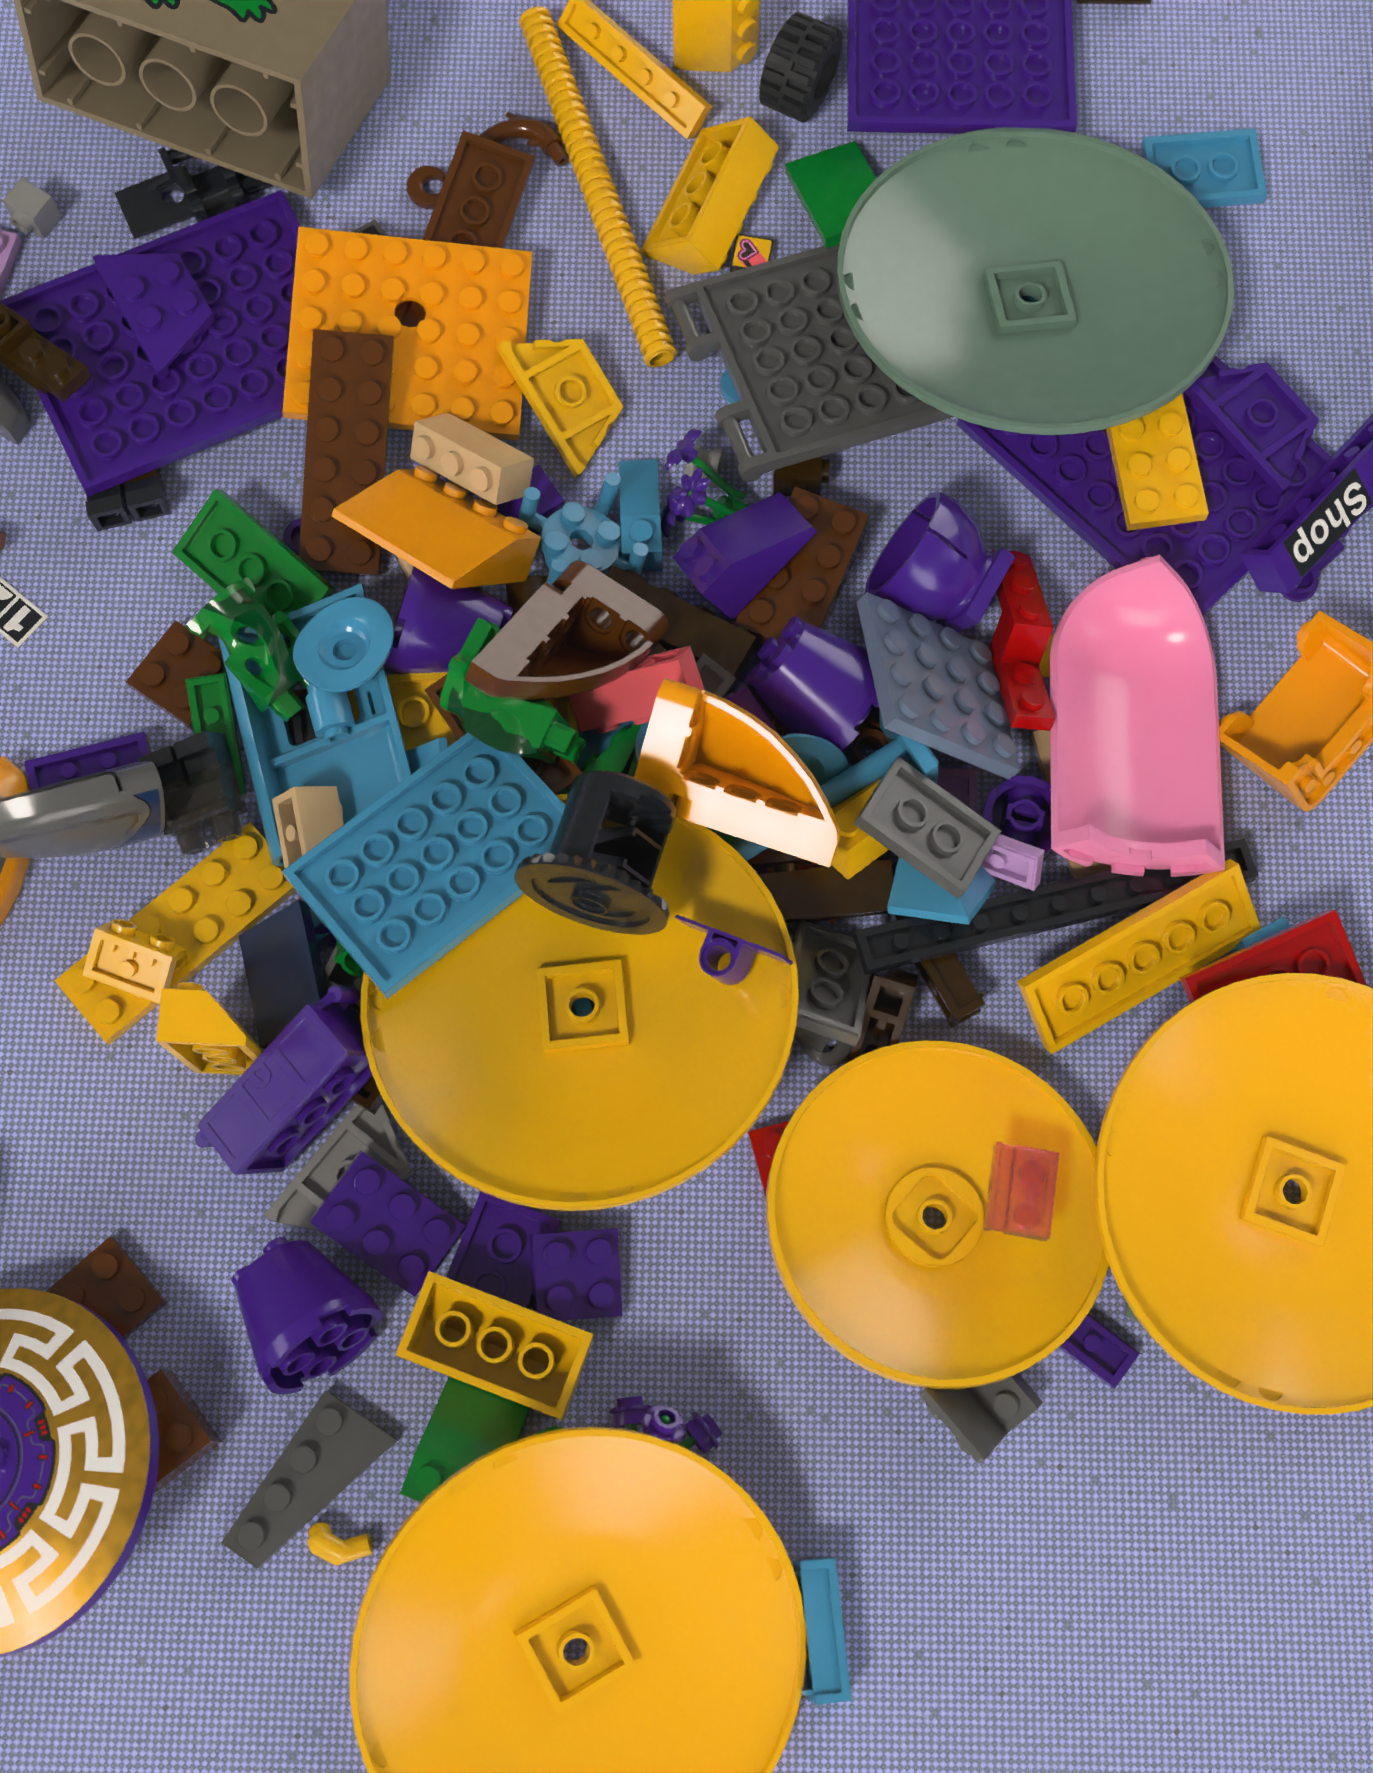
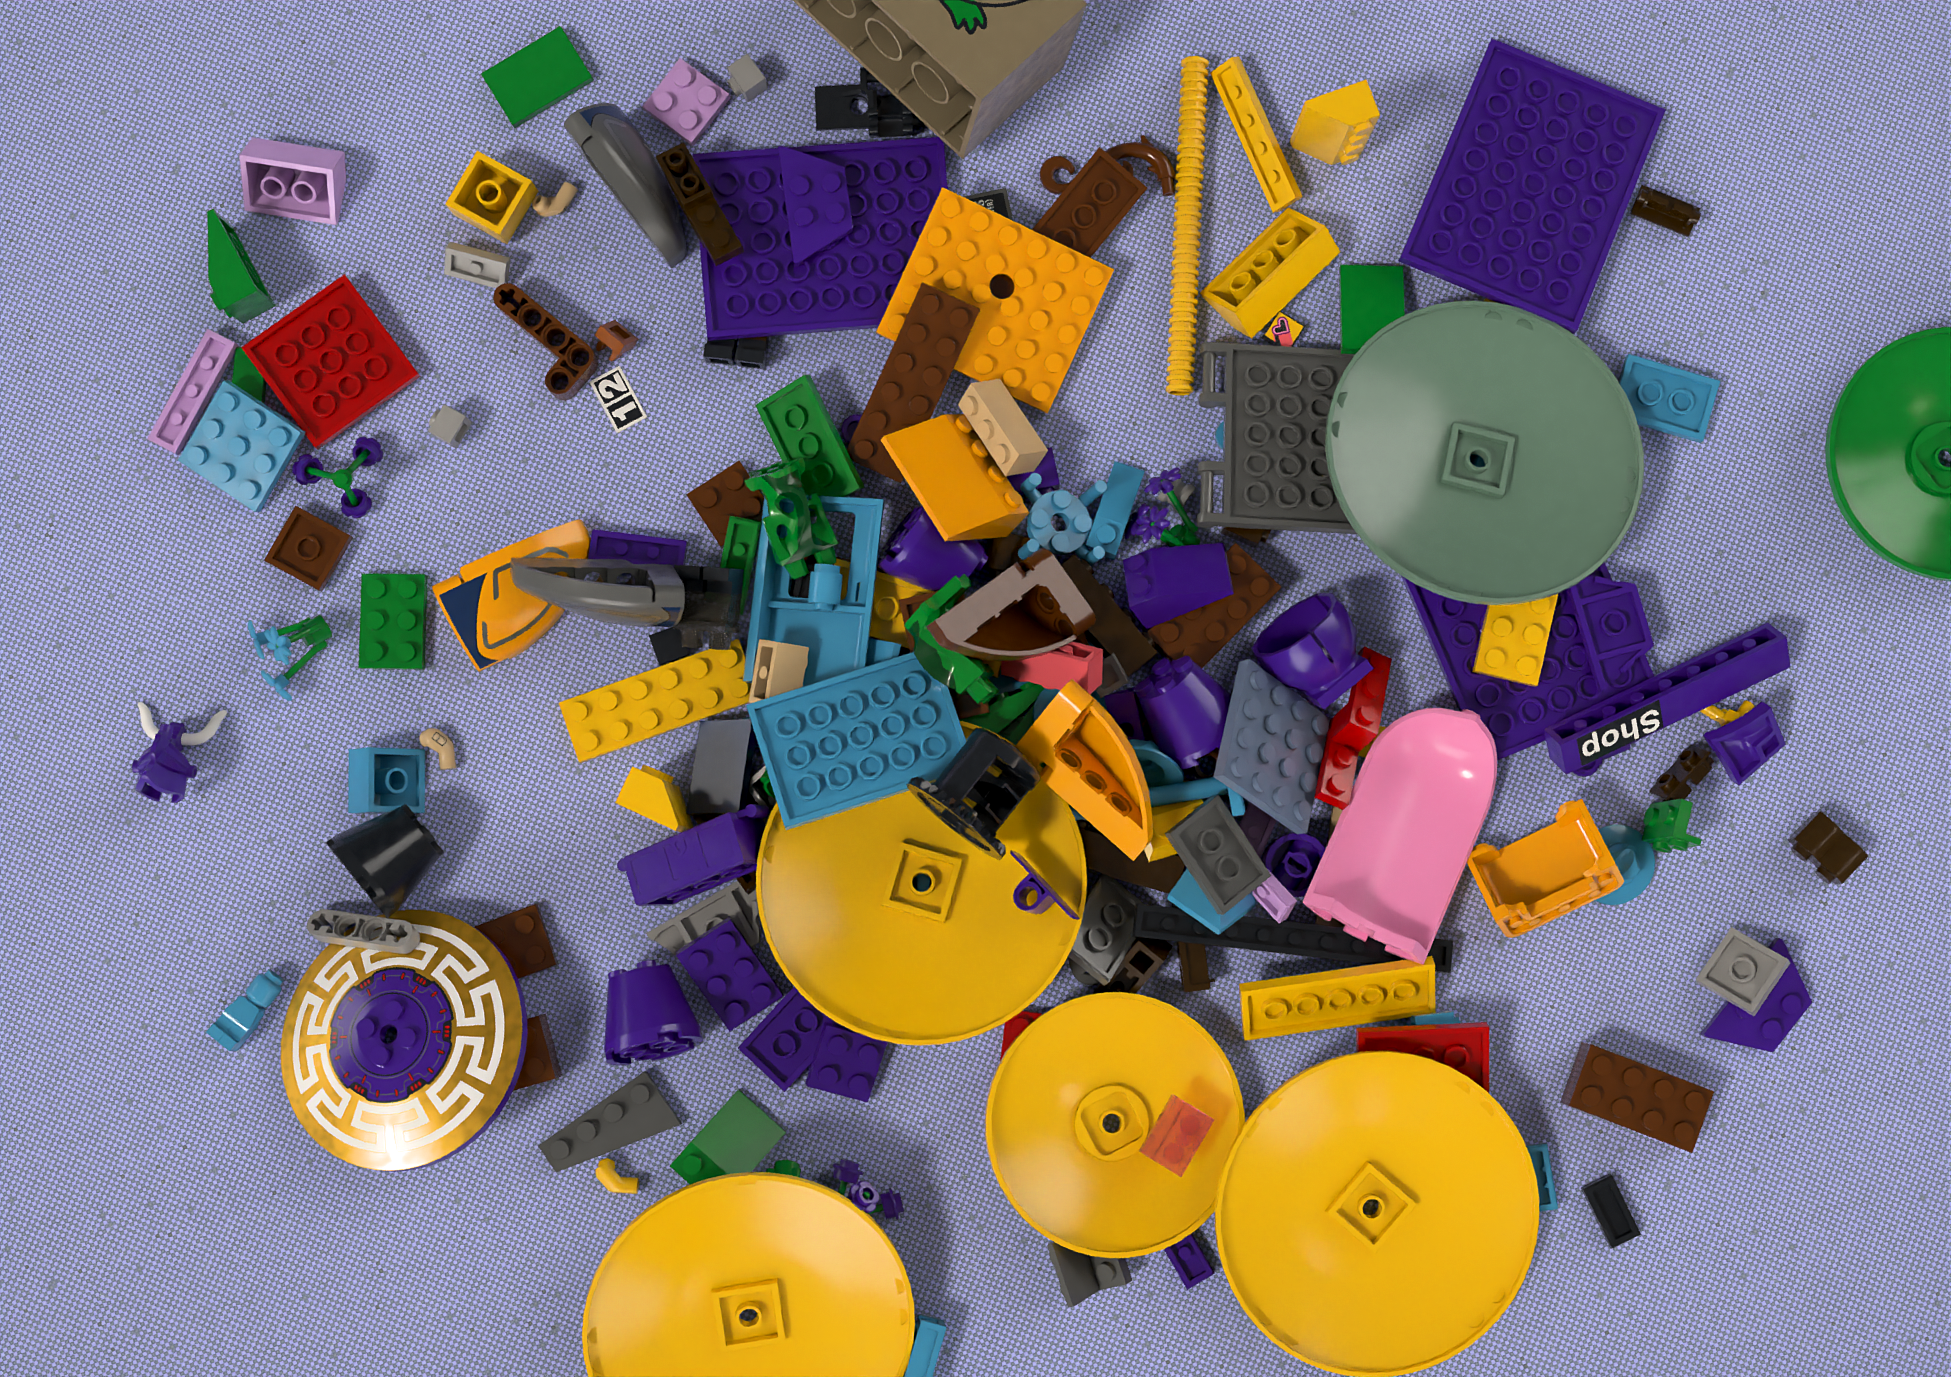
camera: 25 degrees right, 10 degrees up
yellow bracket [82,919,187,1004] -> none
dark azure hat [293,597,394,692] -> none
yellow slope [395,1271,594,1421] -> none
yellow wing [496,339,624,478] -> none
black tyre [759,11,842,123] -> none
none -> black tile [649,625,690,666]

